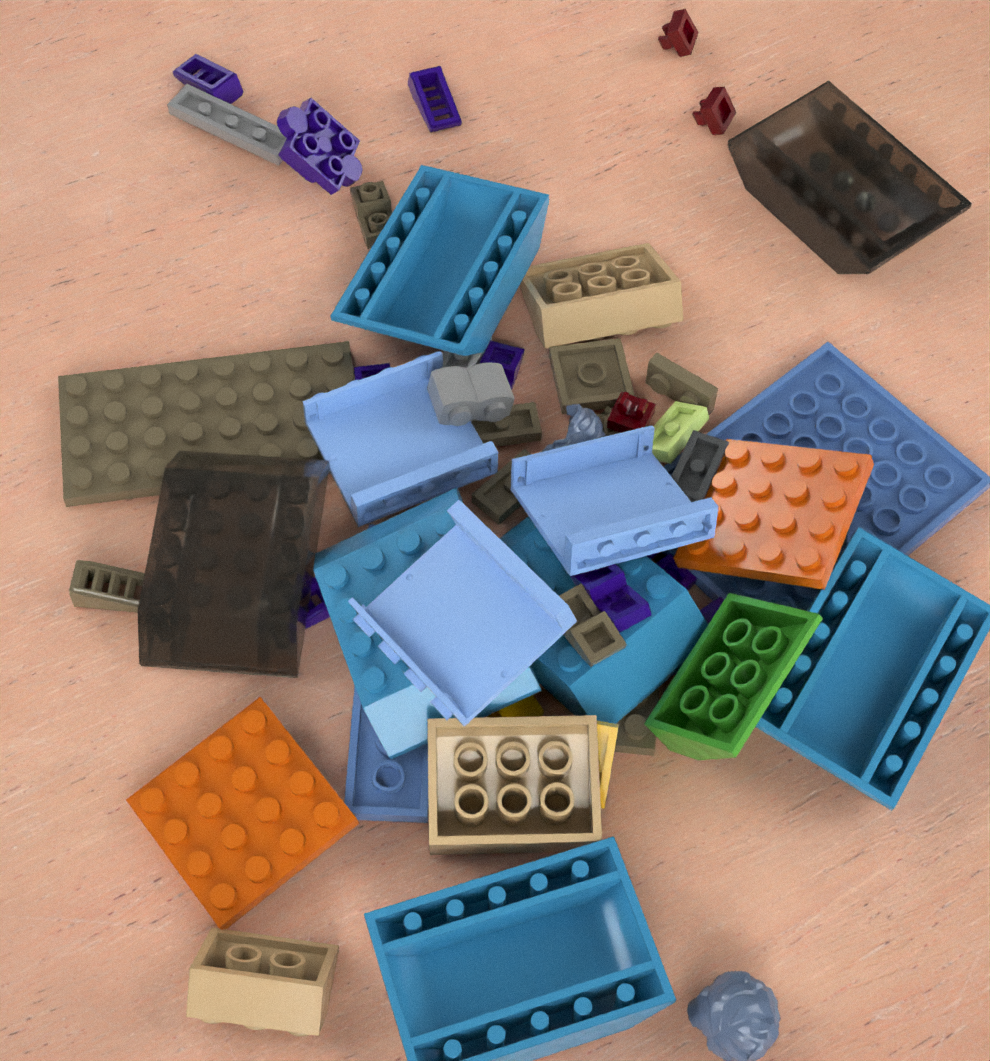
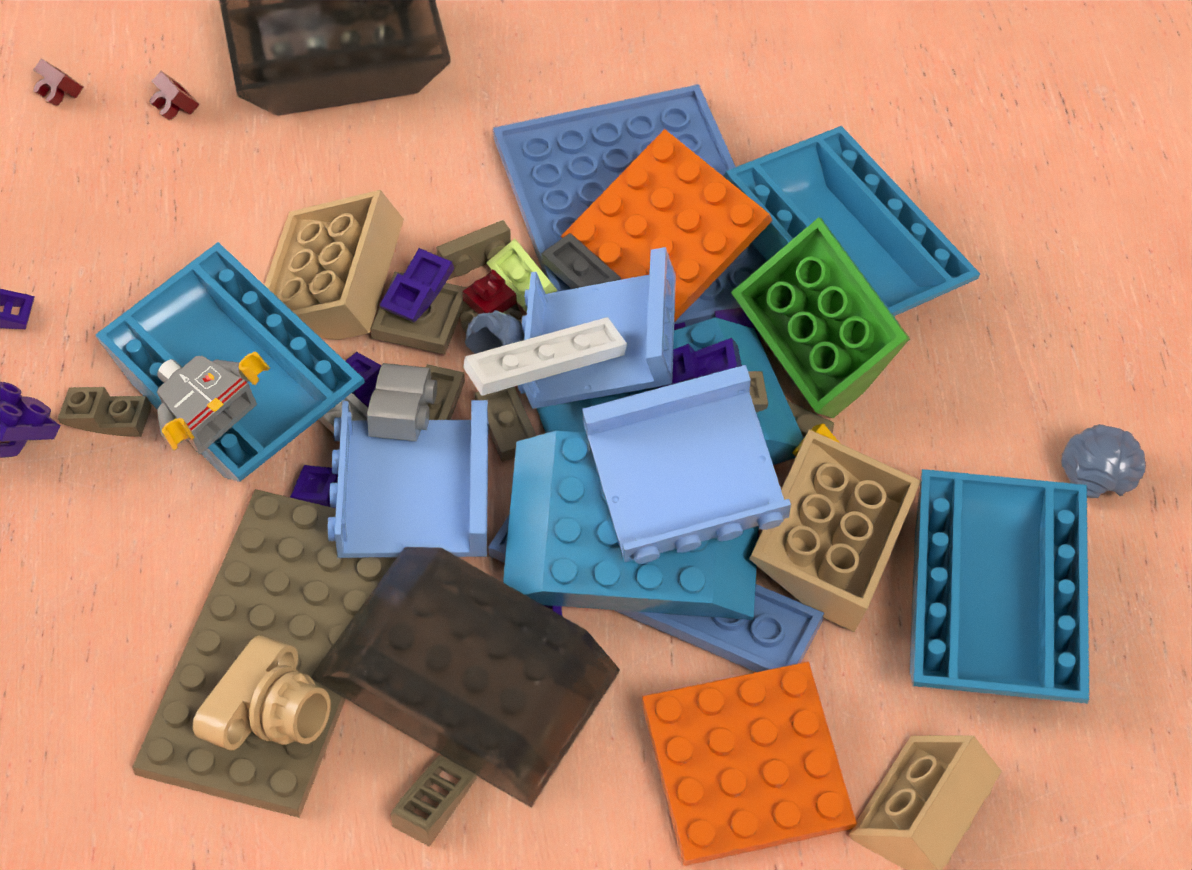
camera: 65 degrees left, 5 degrees down
none -> light grey torso [157,352,270,454]
none -> tan beam [193,635,331,750]
none -> dark purple slope [379,248,454,322]
none -> white plate [463,317,627,396]

